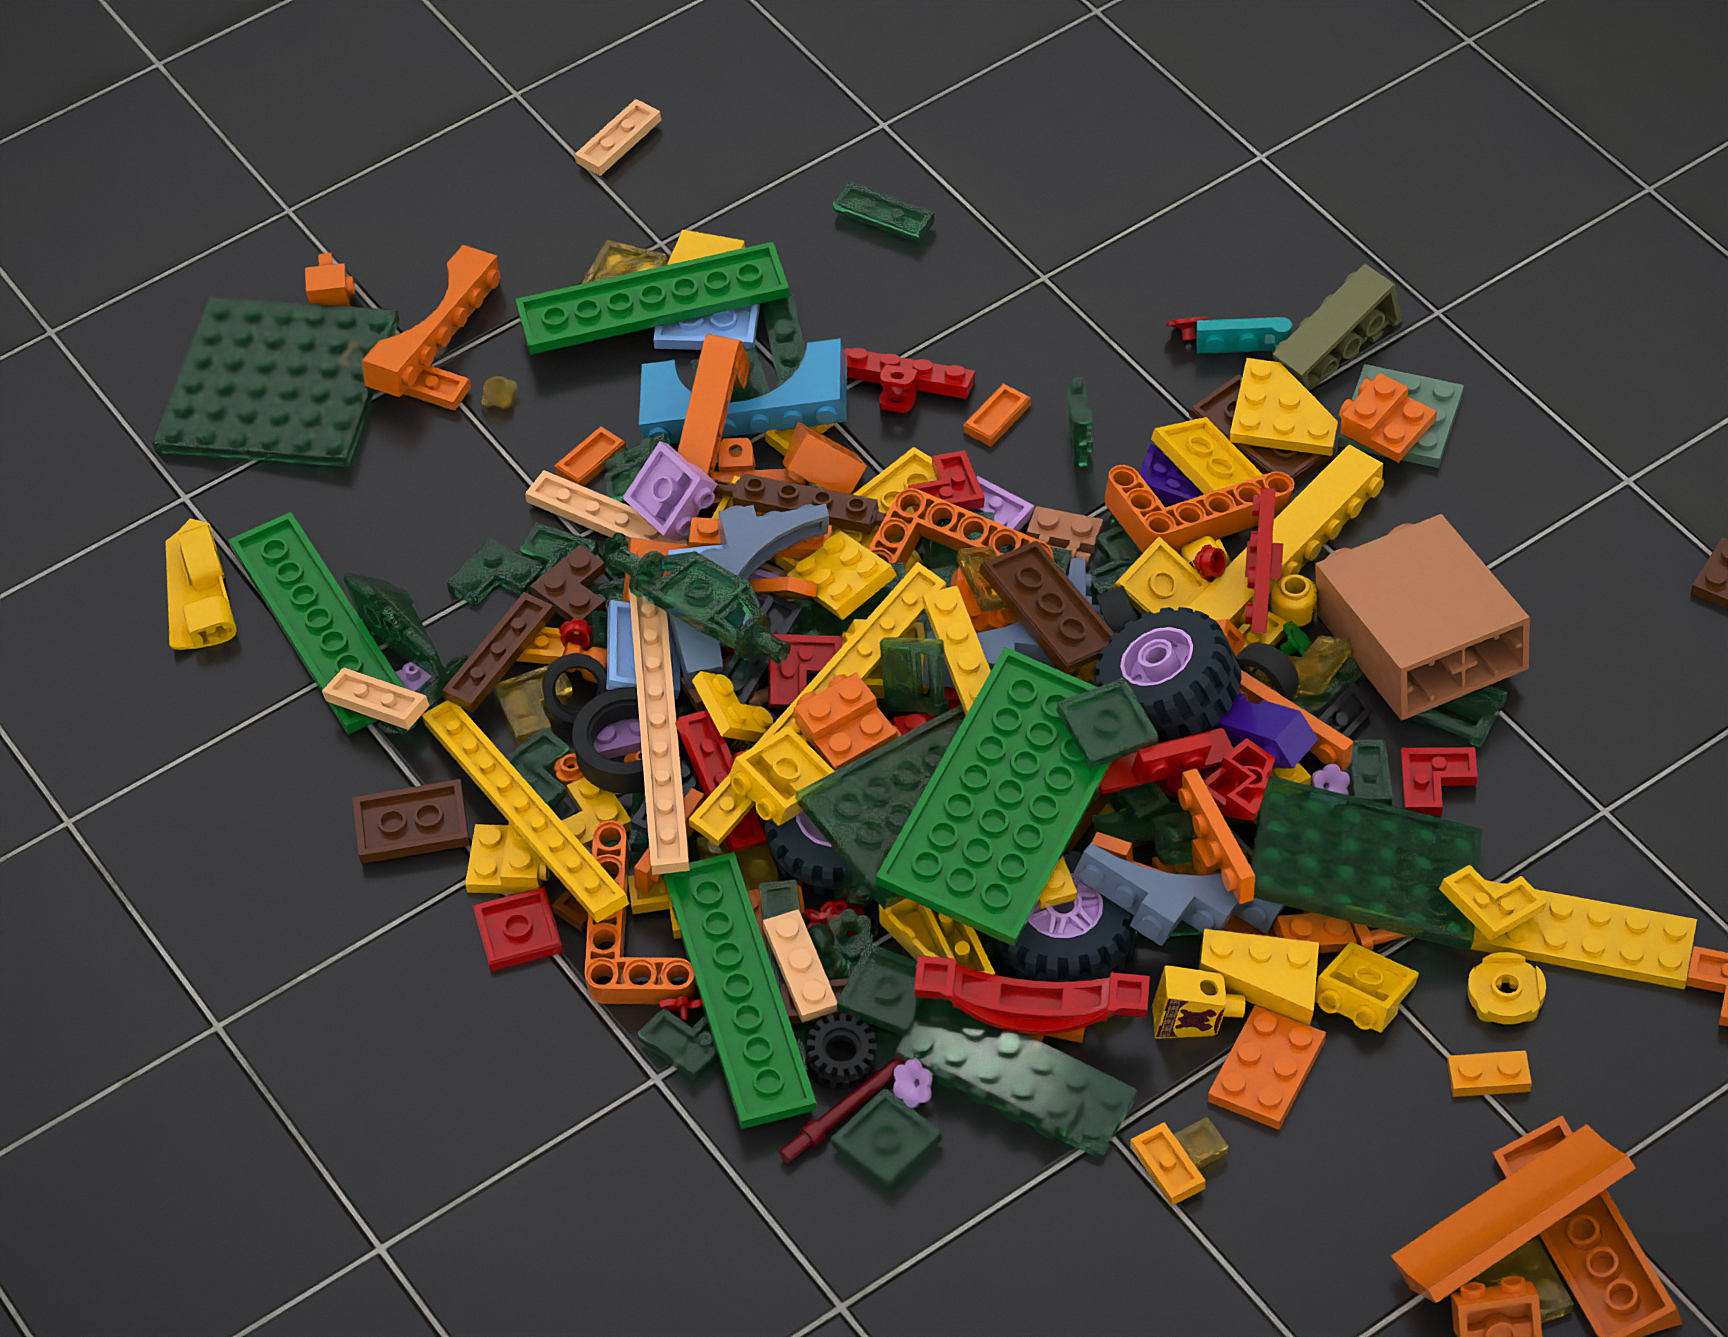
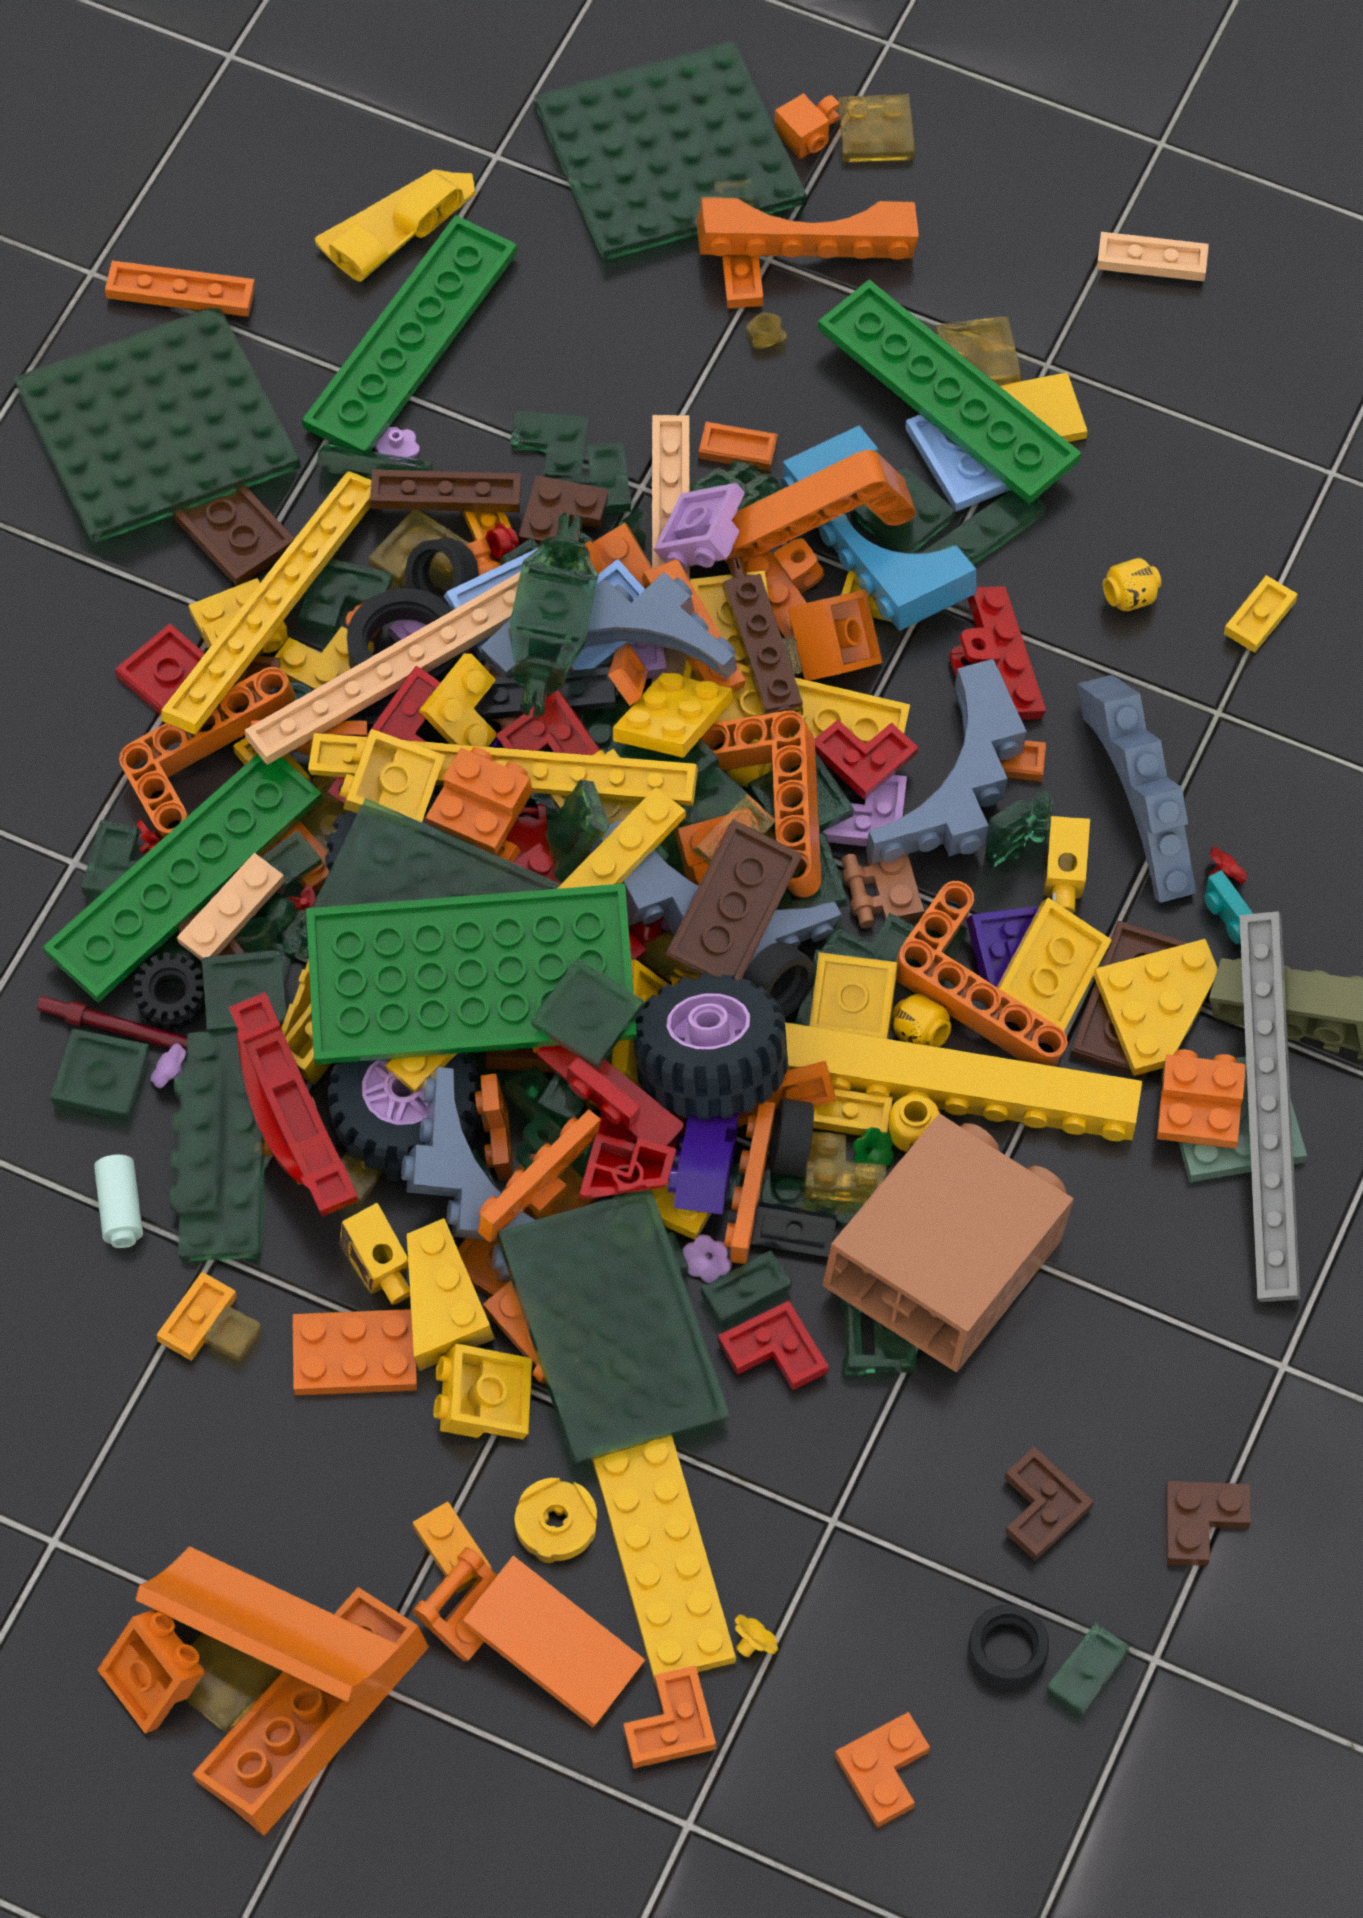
camera: 55 degrees right, 10 degrees up
light nougat plate [322,667,430,730] -> none
clear green wedge [342,573,448,683] -> none
clear green plate [833,182,935,243] -> none
red plate [1194,544,1226,580] -> none
red plate [1245,488,1284,633] -> none
yellow plate [1439,865,1547,941] -> none
none -> clear green plate [14,308,301,544]
none -> light aqua brick [94,1155,143,1248]
none -> orange plate [105,261,255,317]
none -> orange plate [412,1547,497,1661]
none -> orange tile [461,1556,645,1727]
none -> yellow plant [735,1614,778,1657]
none -> clear yellow plate [838,94,915,162]
none -> sand blue arch [866,659,1027,864]
none -> reddish brown plate [1004,1446,1094,1561]
none -> yellow torso [1043,816,1090,913]
none -> sand blue arch [1077,675,1196,903]
none -> yellow head [1103,558,1161,612]
none -> yellow plate [1224,575,1298,653]
none -> light grey plate [1239,911,1300,1302]

